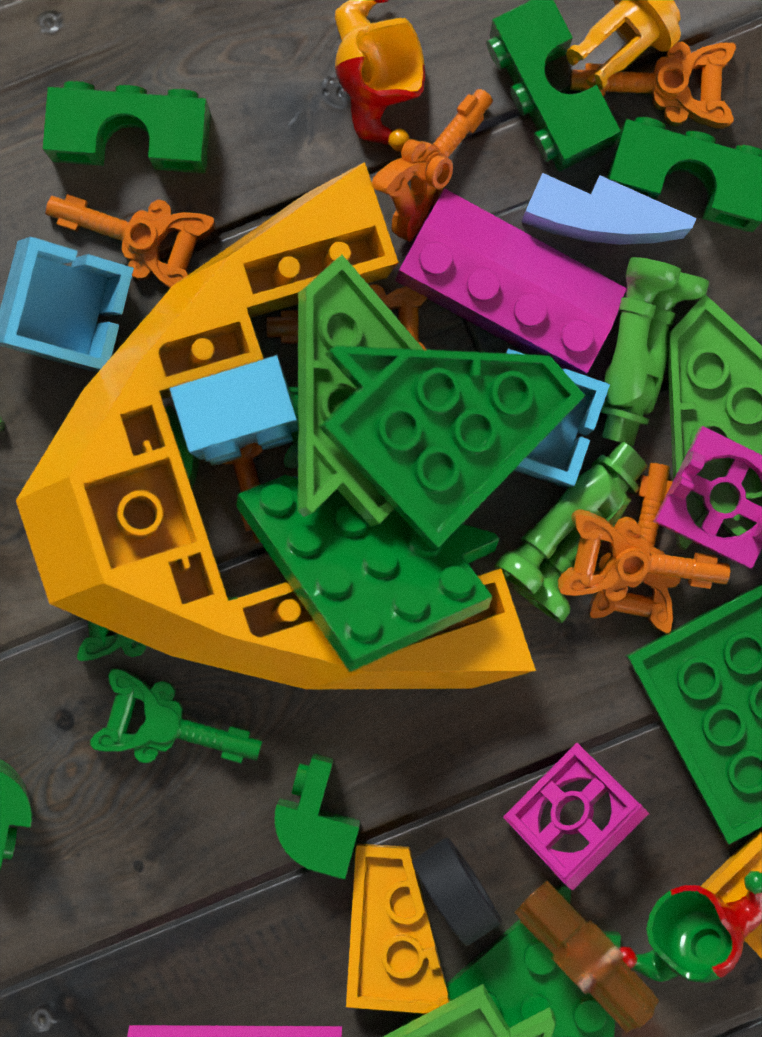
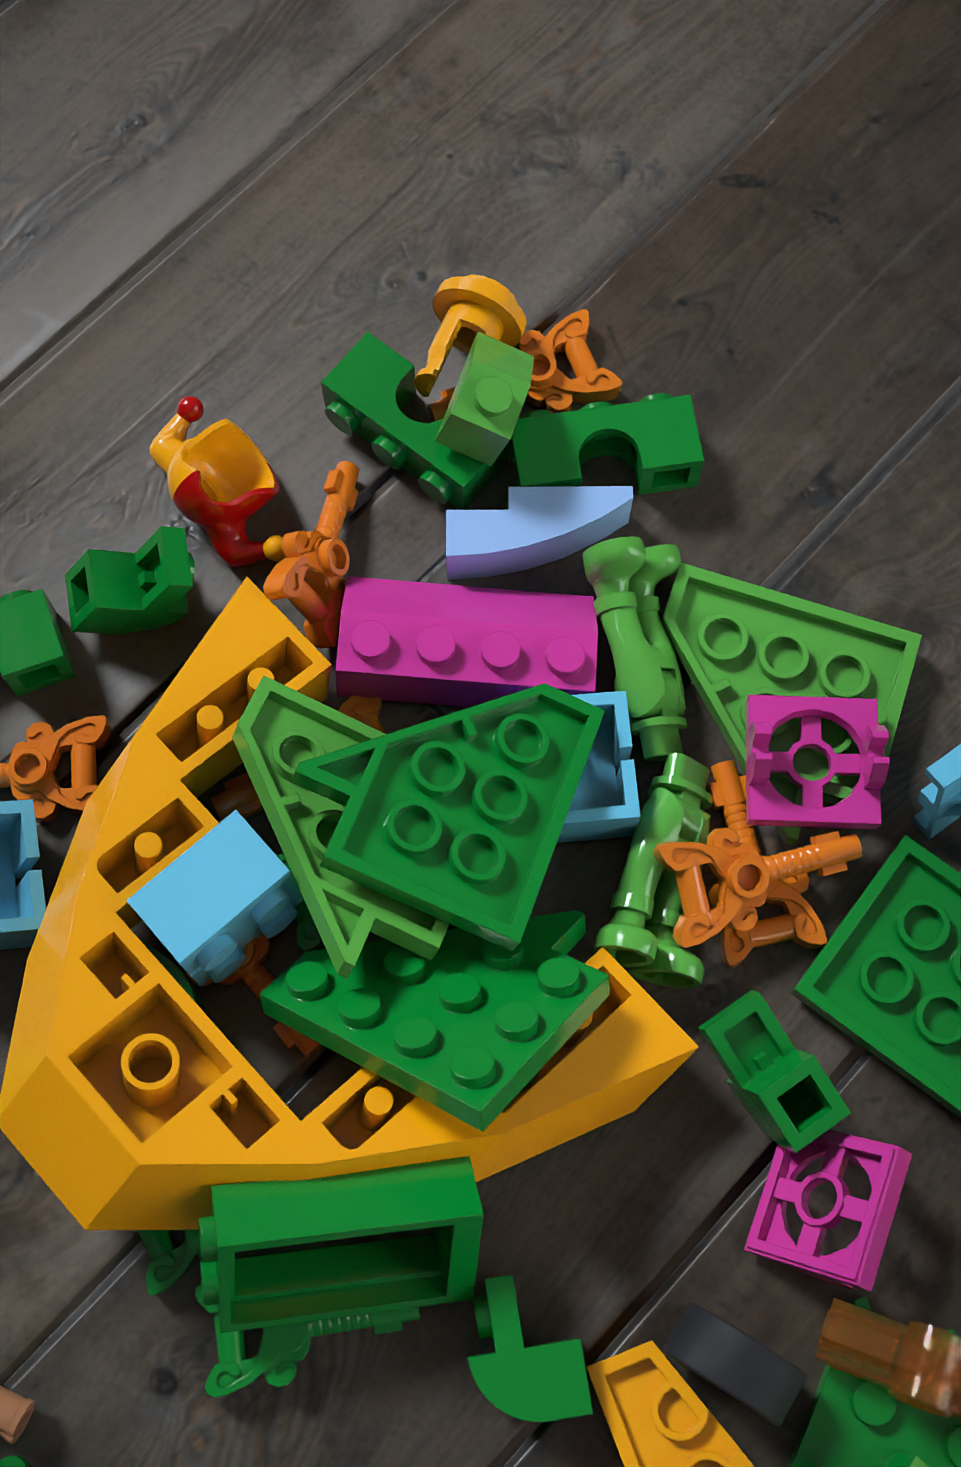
camera: 25 degrees left, 15 degrees down
none -> green brick [65,526,195,634]
none -> green window [198,1156,484,1333]
none -> bright green slope [434,332,534,466]
none -> green brick [698,990,851,1153]

